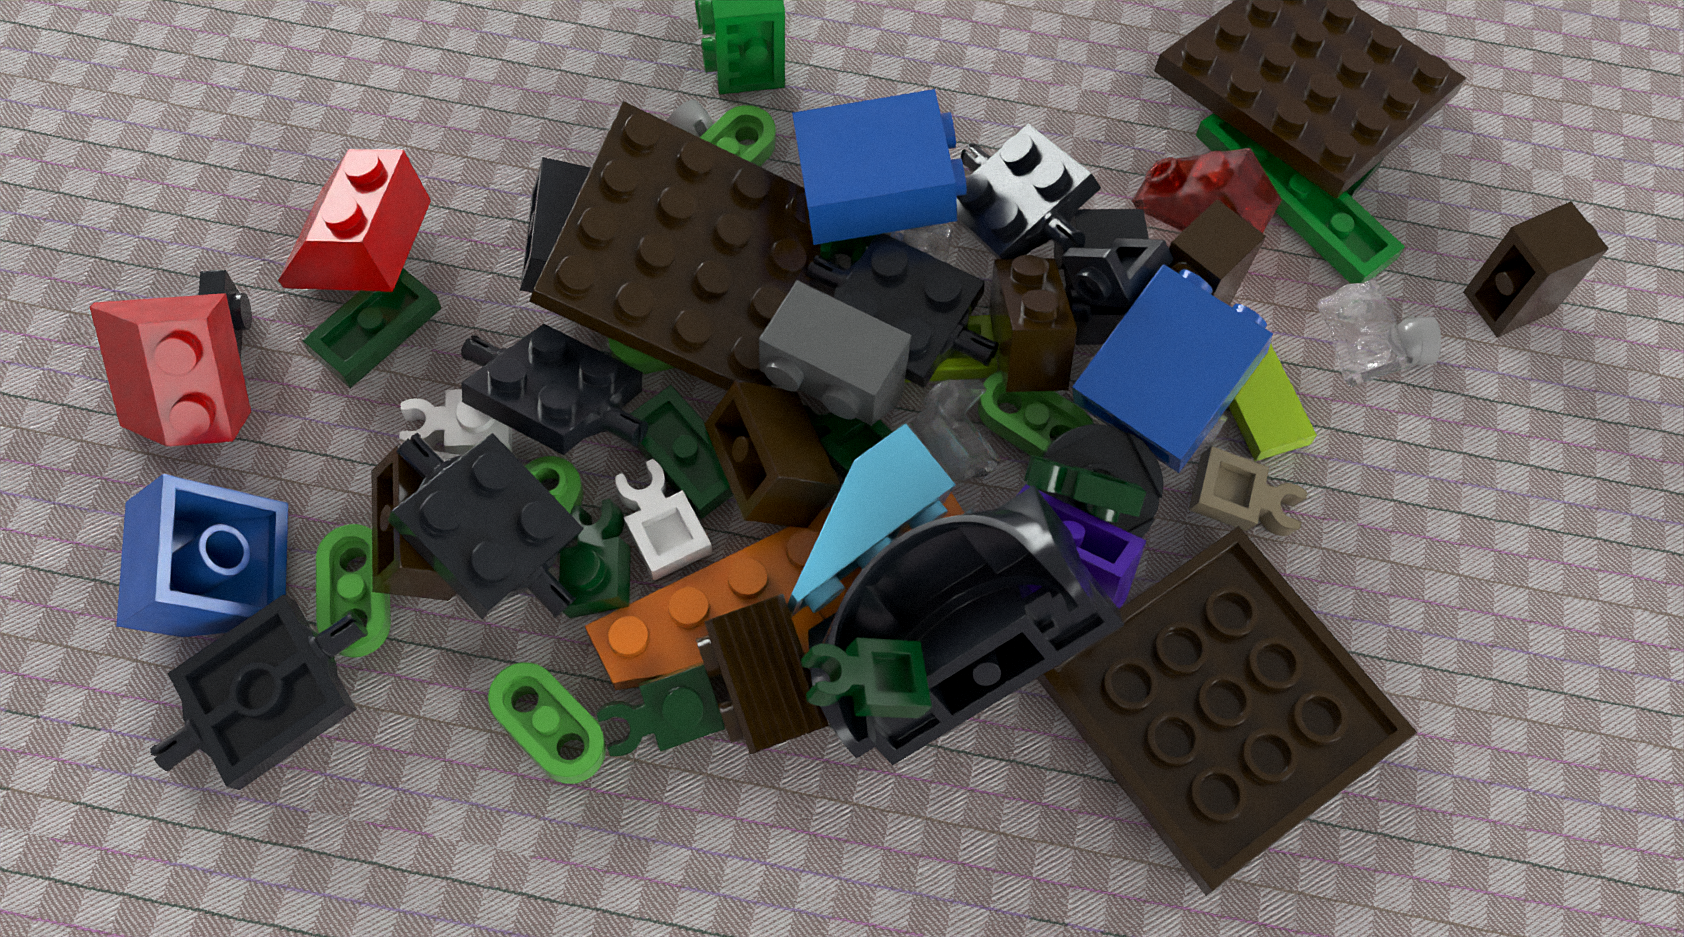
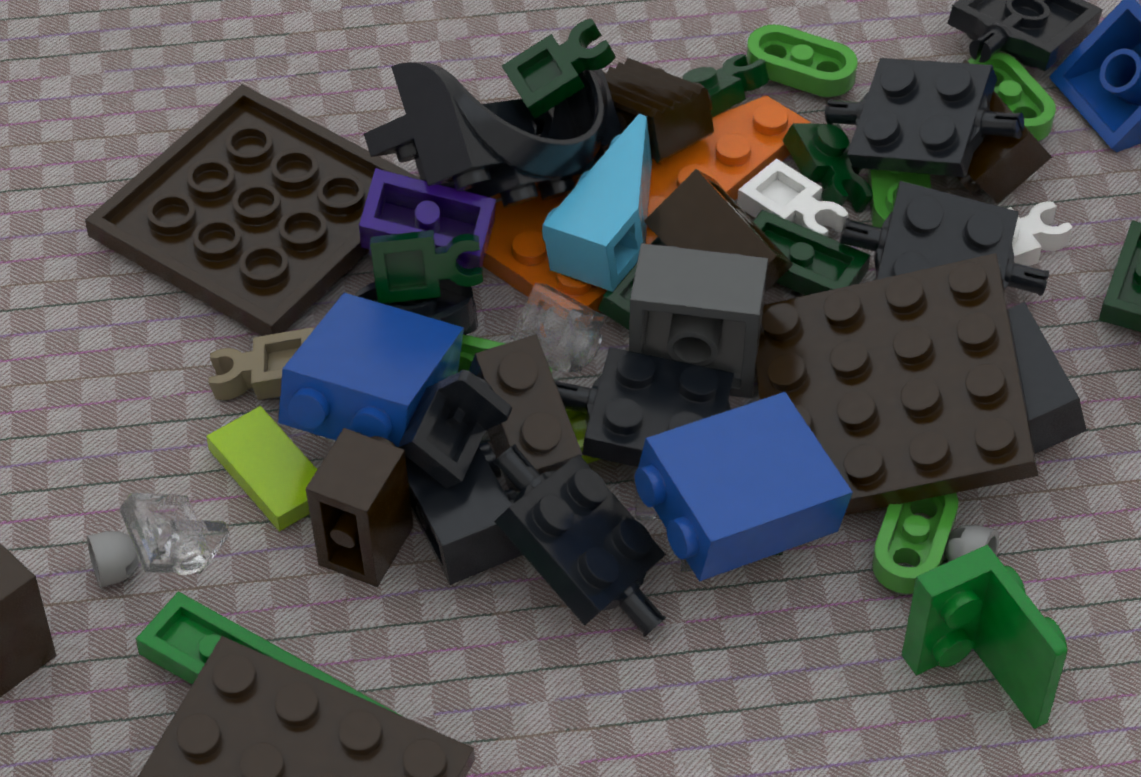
camera: 165 degrees right, 15 degrees down
clear red slope [1131,148,1282,233] -> none

